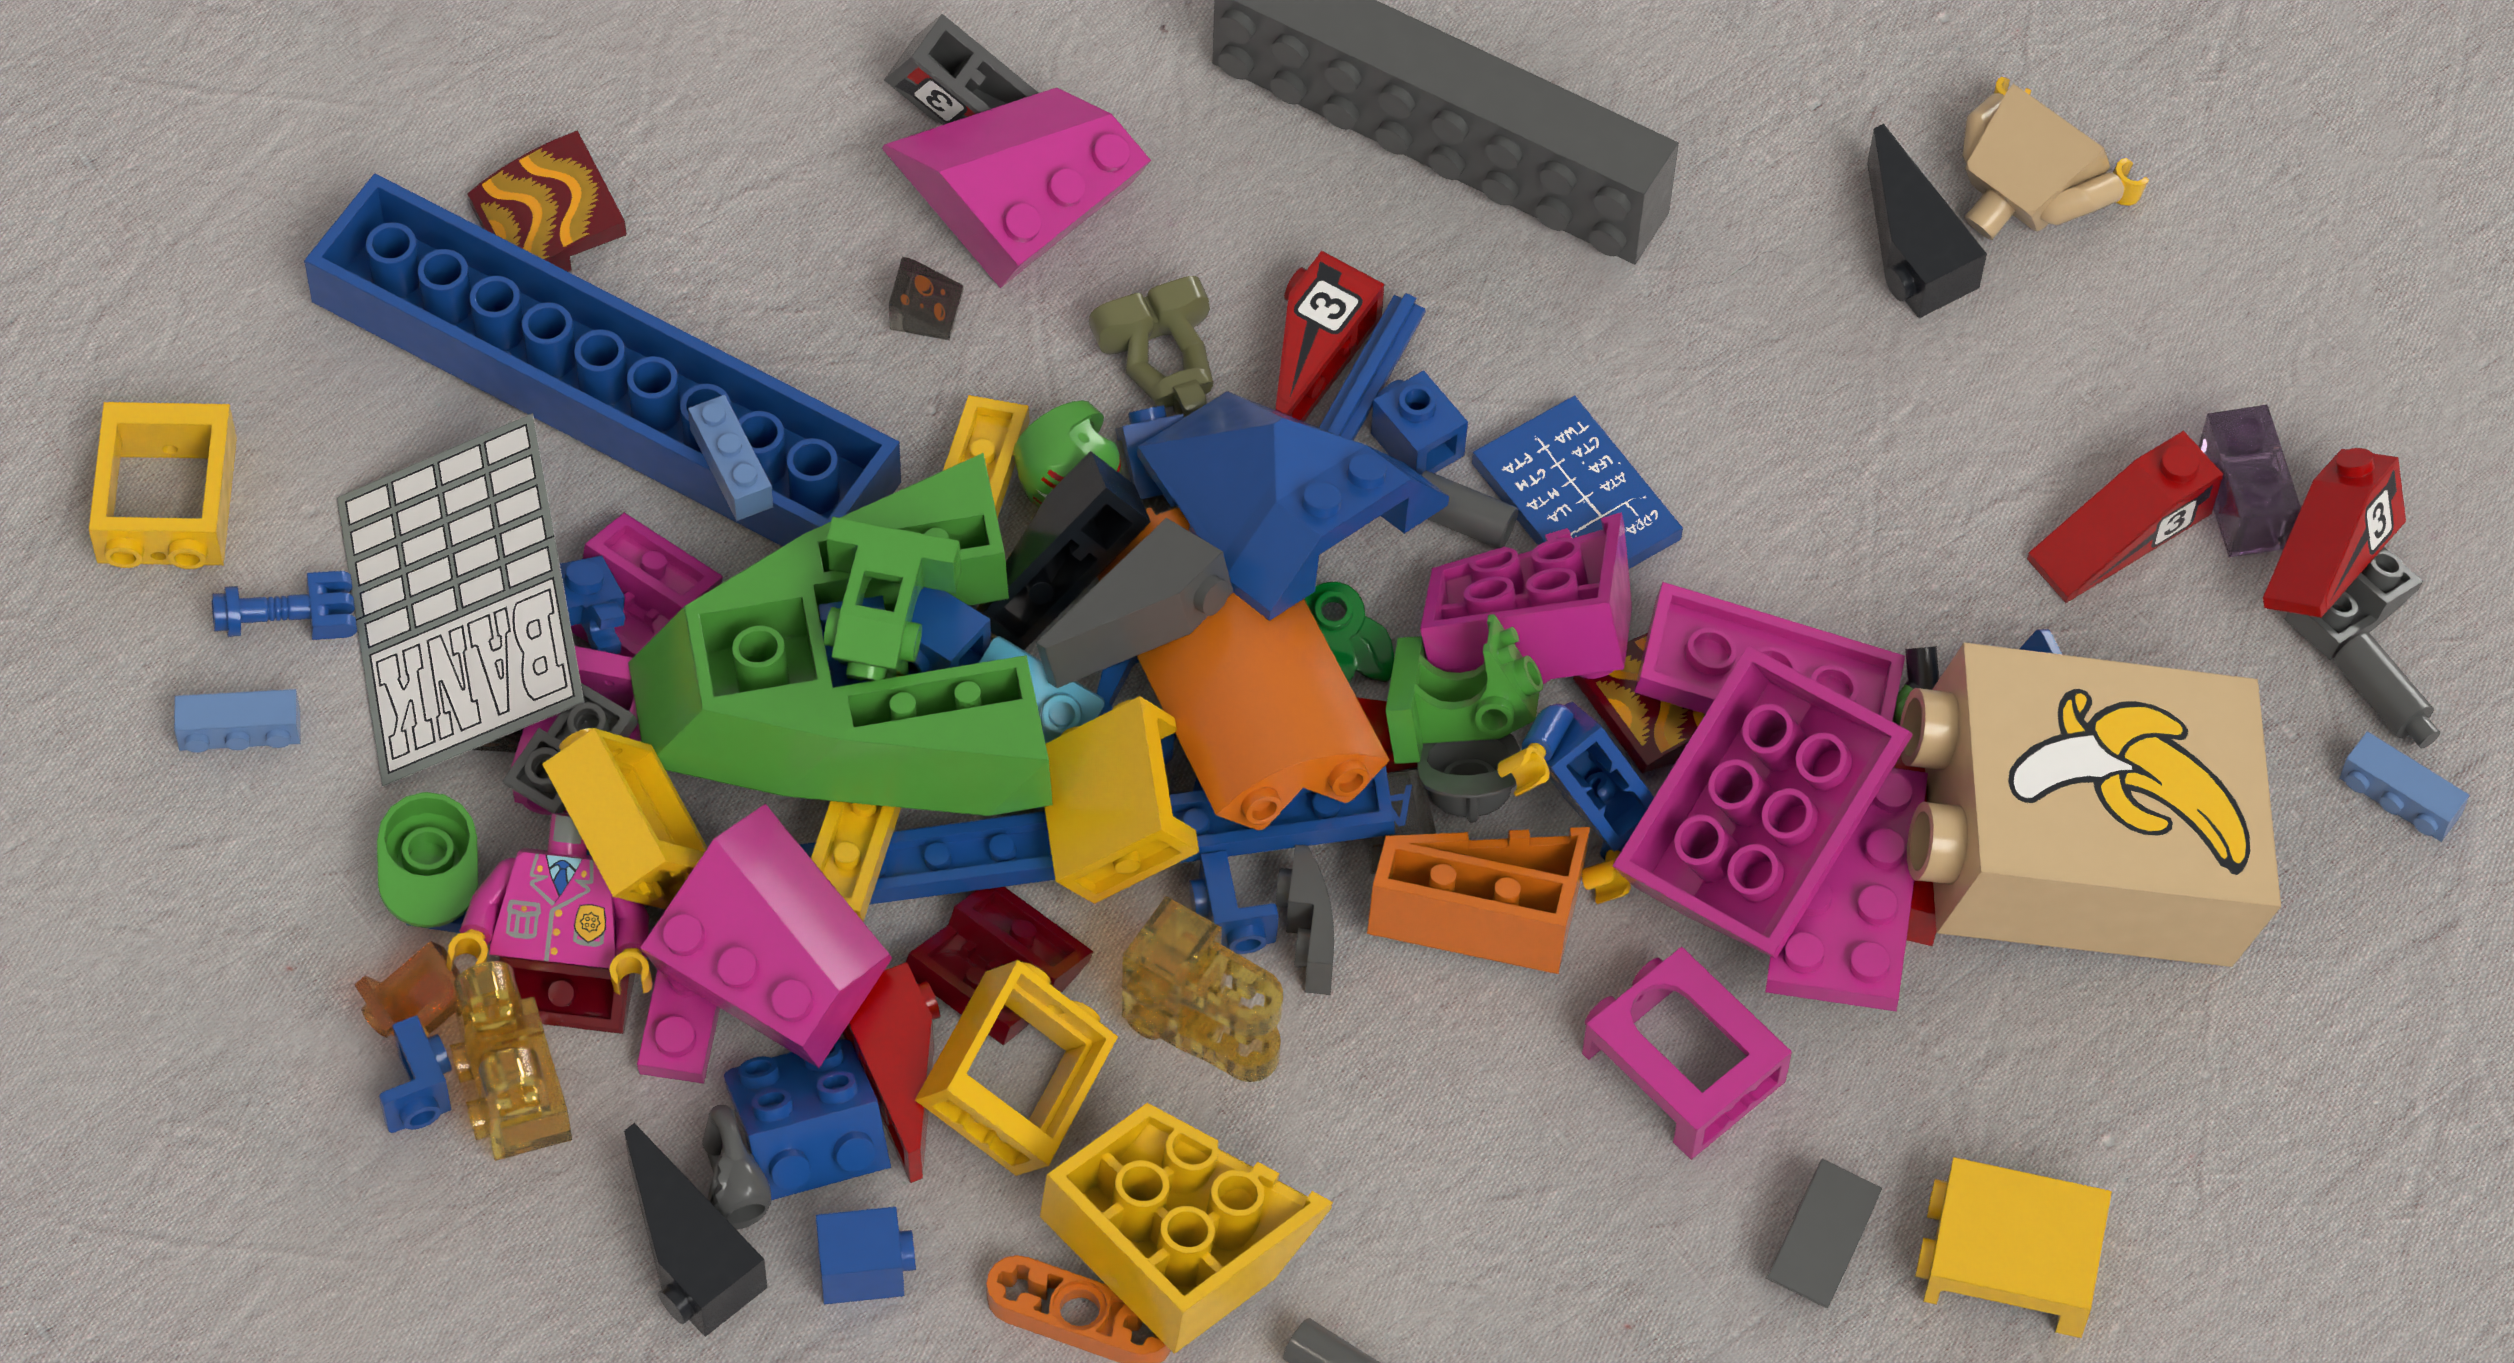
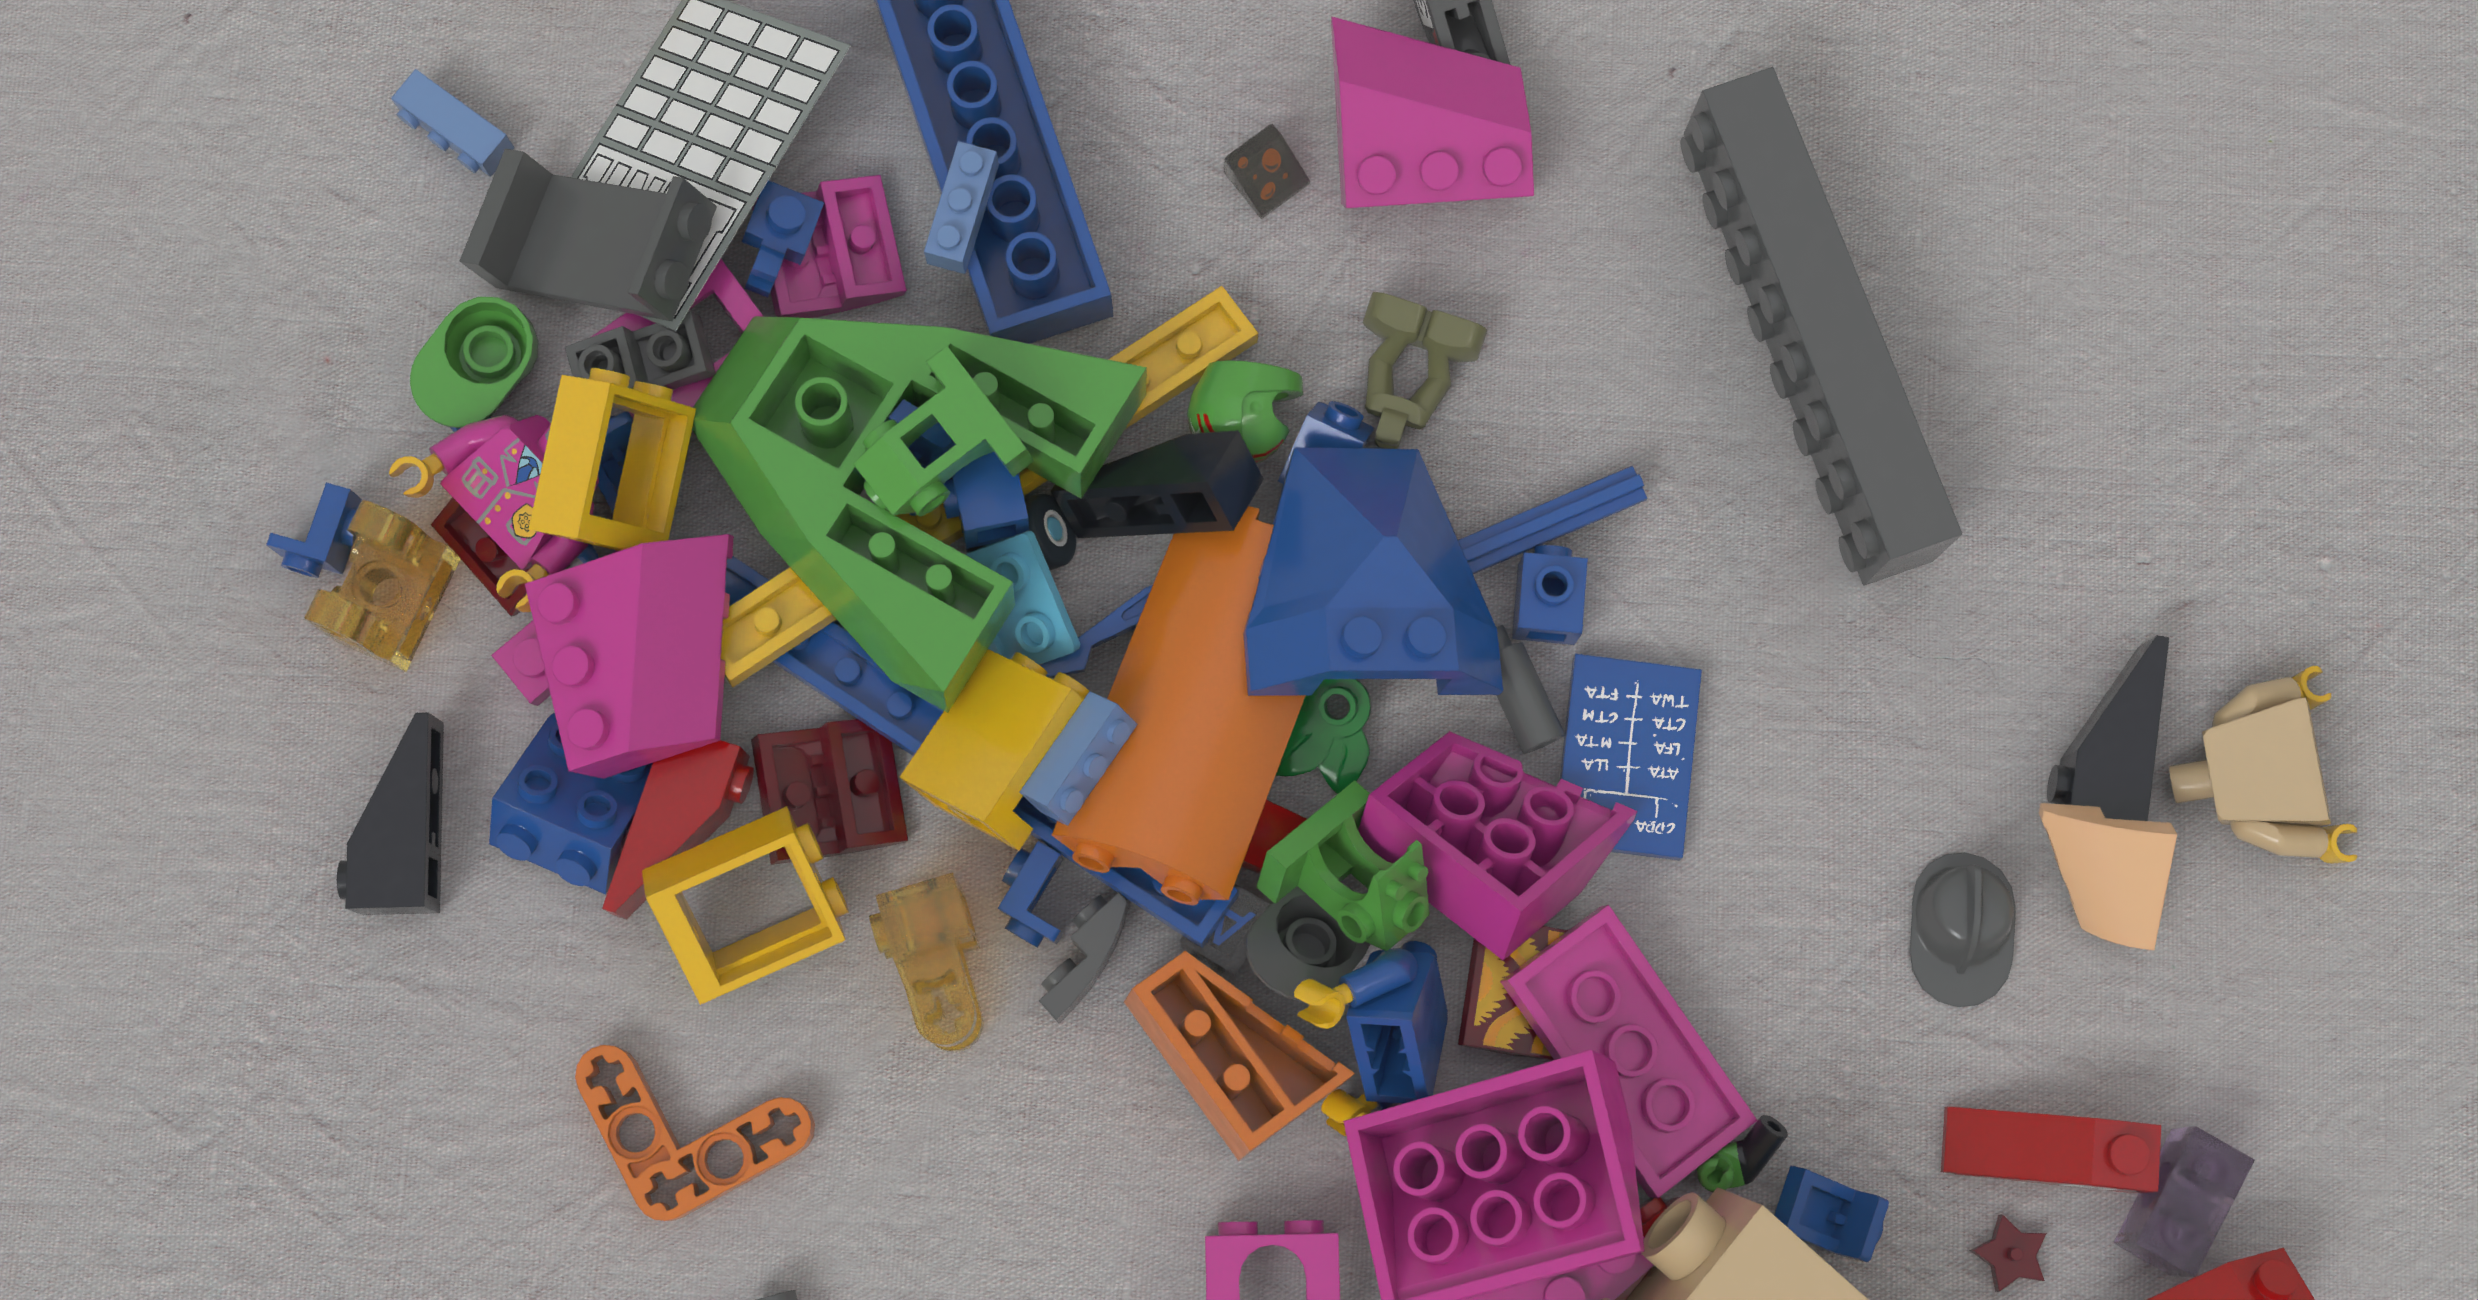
camera: 40 degrees right, 20 degrees up
blue hinge [212,571,357,640] -> none
clear orange bracket [355,941,476,1038] -> none
dark grey piece [702,1105,771,1229] -> none
blue brick [816,1207,916,1305] -> none
dark grey slope [1036,518,1233,688] -> none
yellow wedge [1040,1102,1333,1354] -> none
red slope [1275,250,1384,422] -> none
none -> dark grey panel [459,149,717,321]
none -> medium blue piece [1019,691,1138,826]
none -> dark grey piece [1909,852,2016,1007]
none -> dark red piece [1969,1214,2047,1292]
none -> light nougat slope [2039,803,2177,950]

